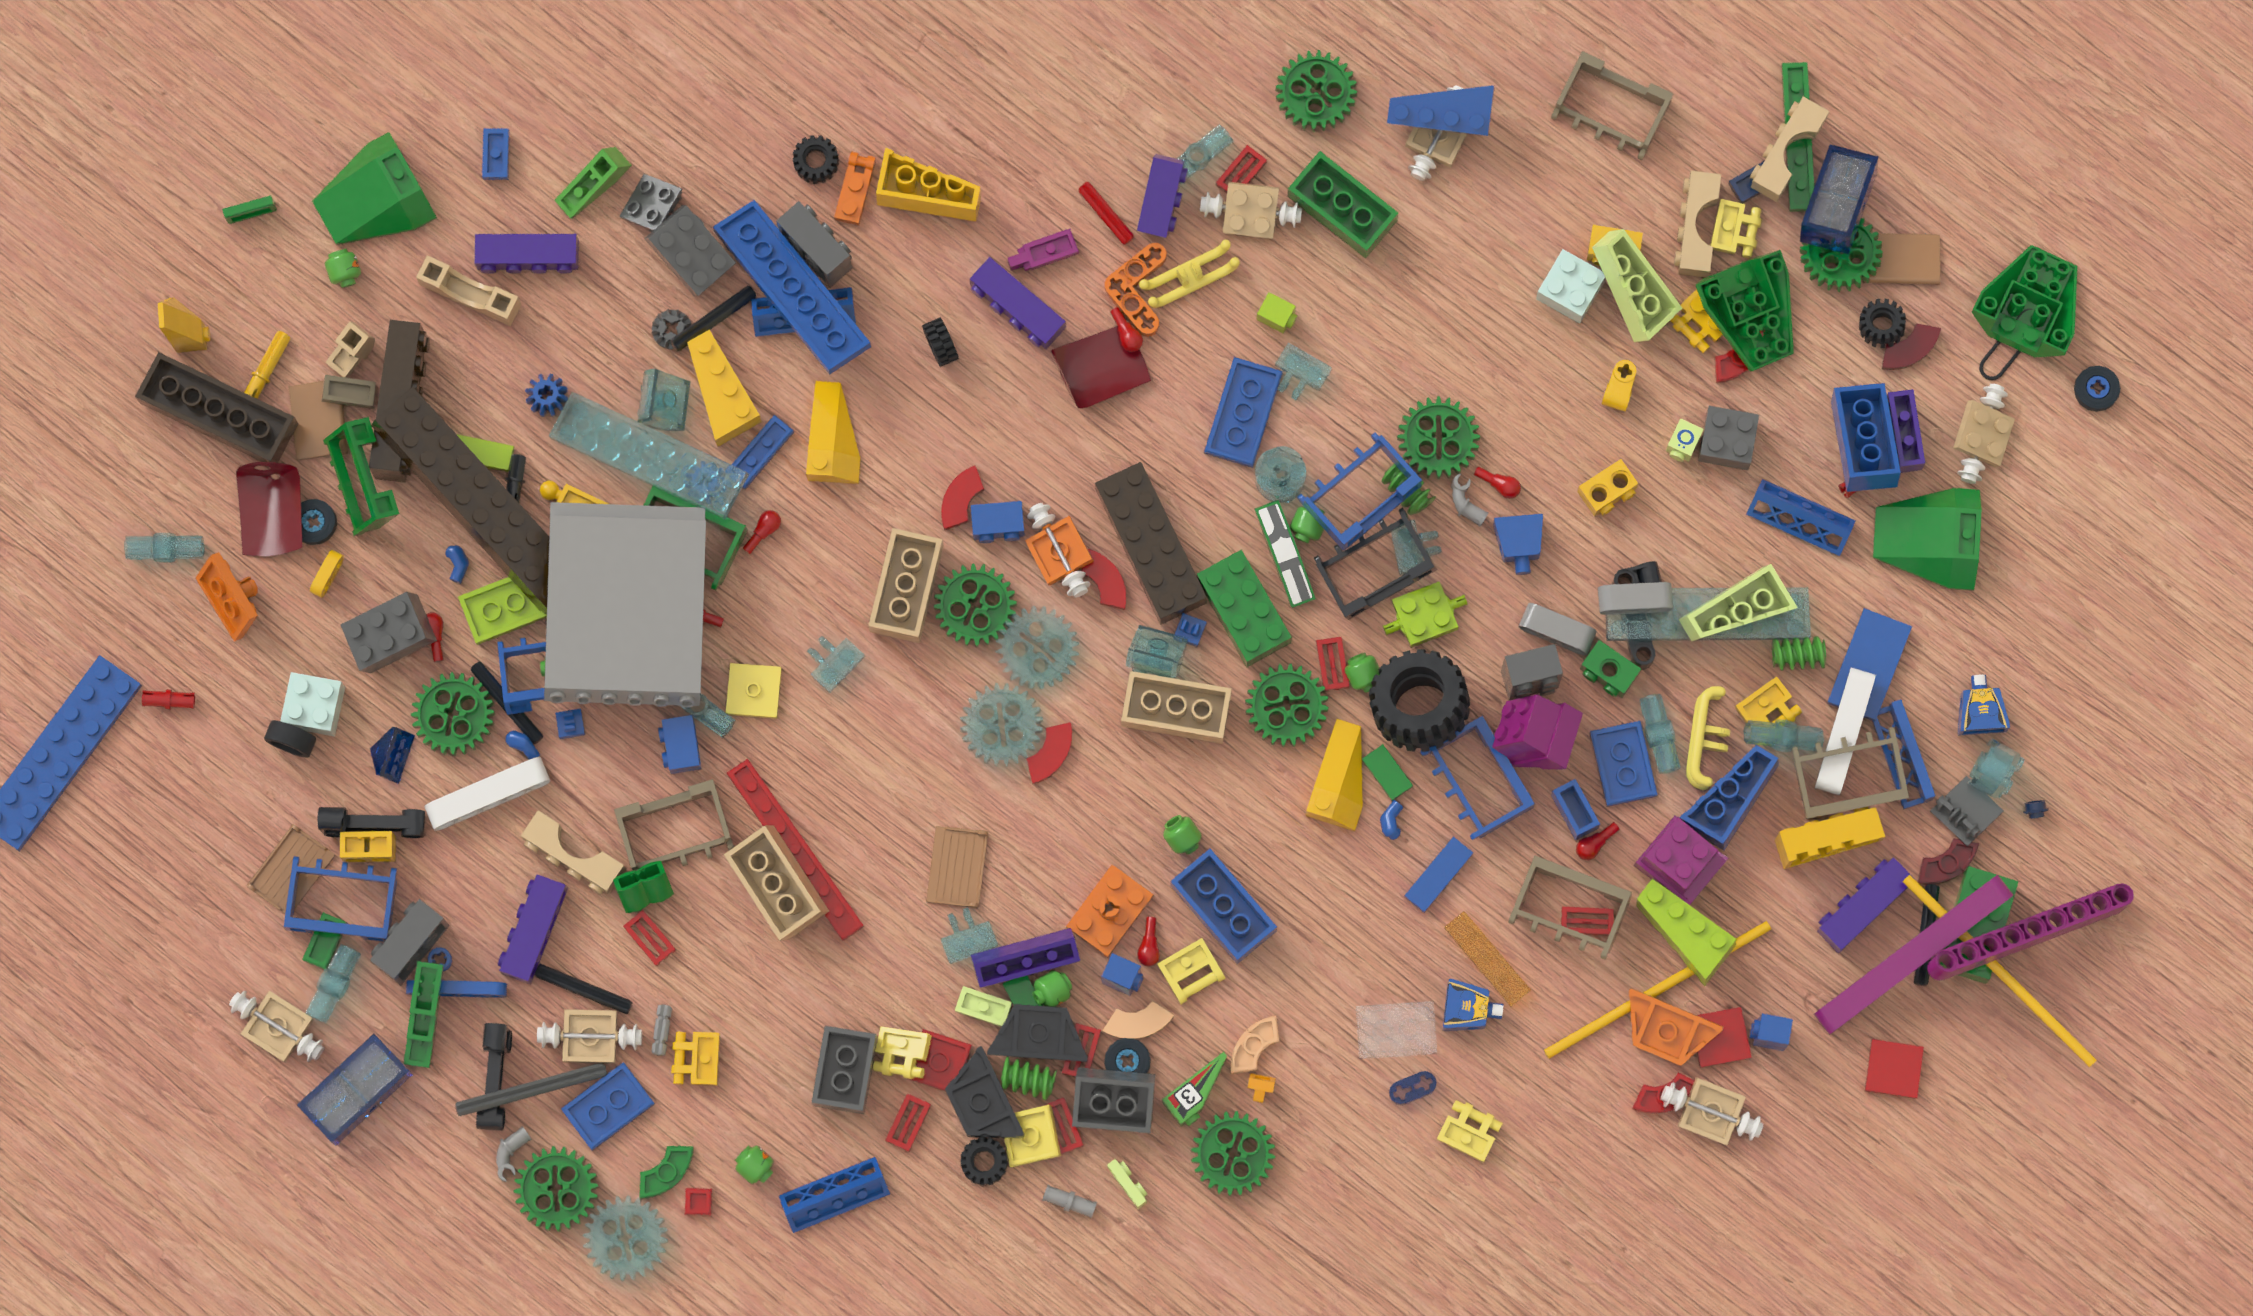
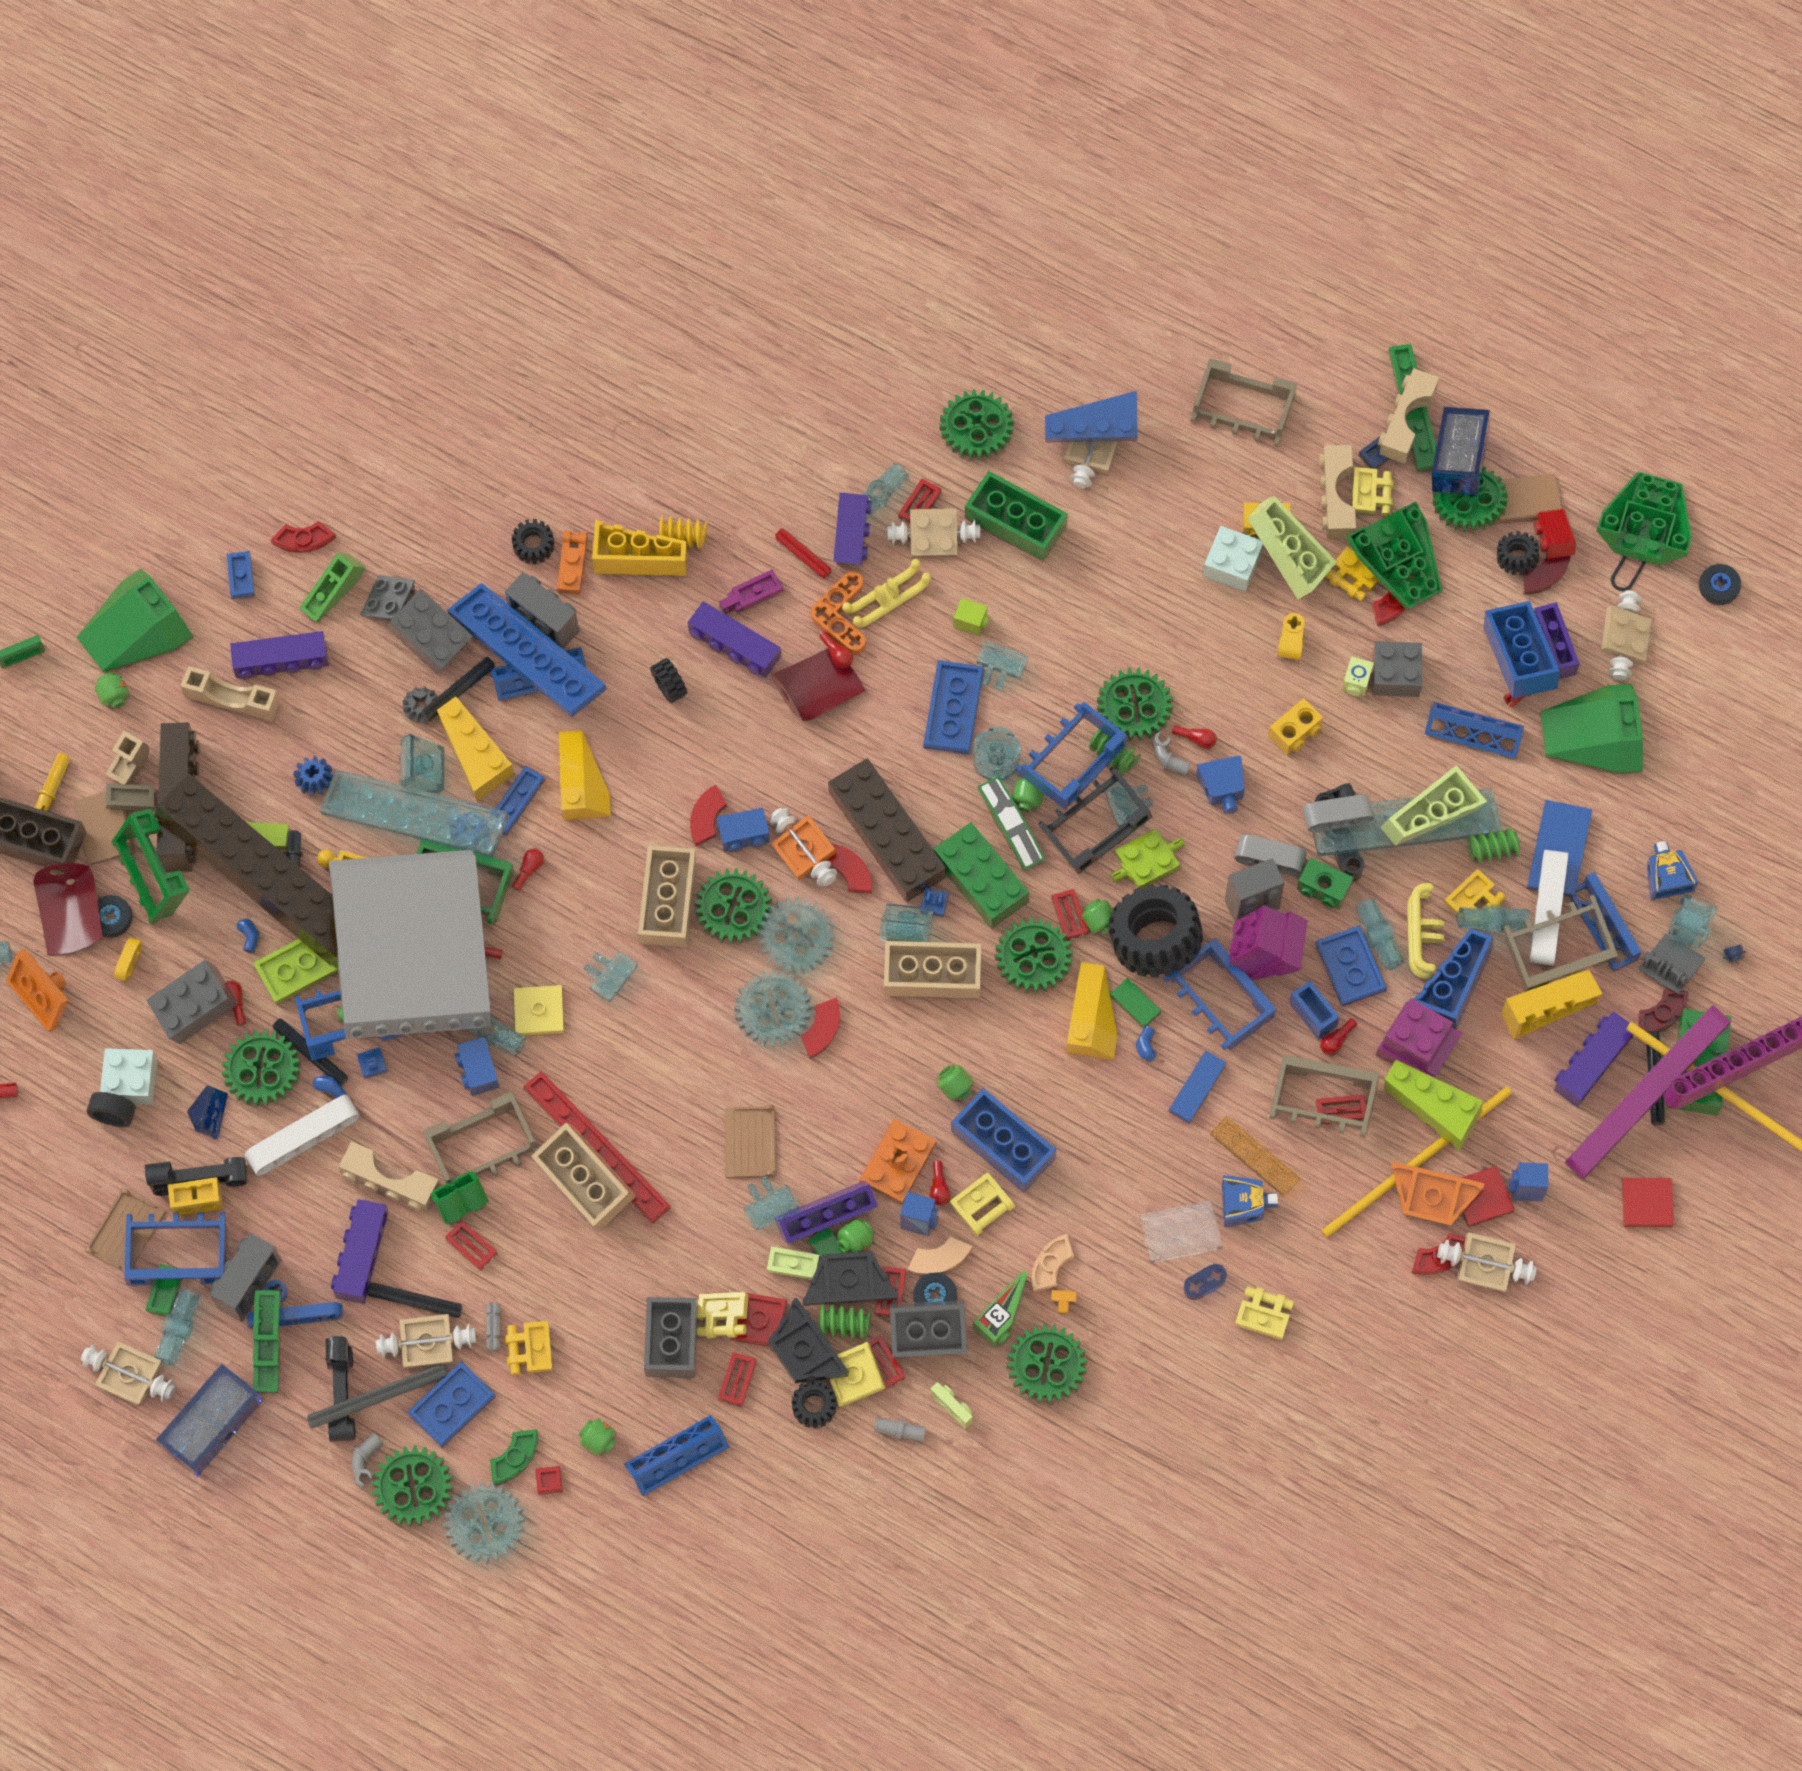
camera: 10 degrees left, 10 degrees down
none -> red tile [270,521,336,553]
none -> yellow piece [659,515,708,549]
none -> red brick [1534,508,1576,559]

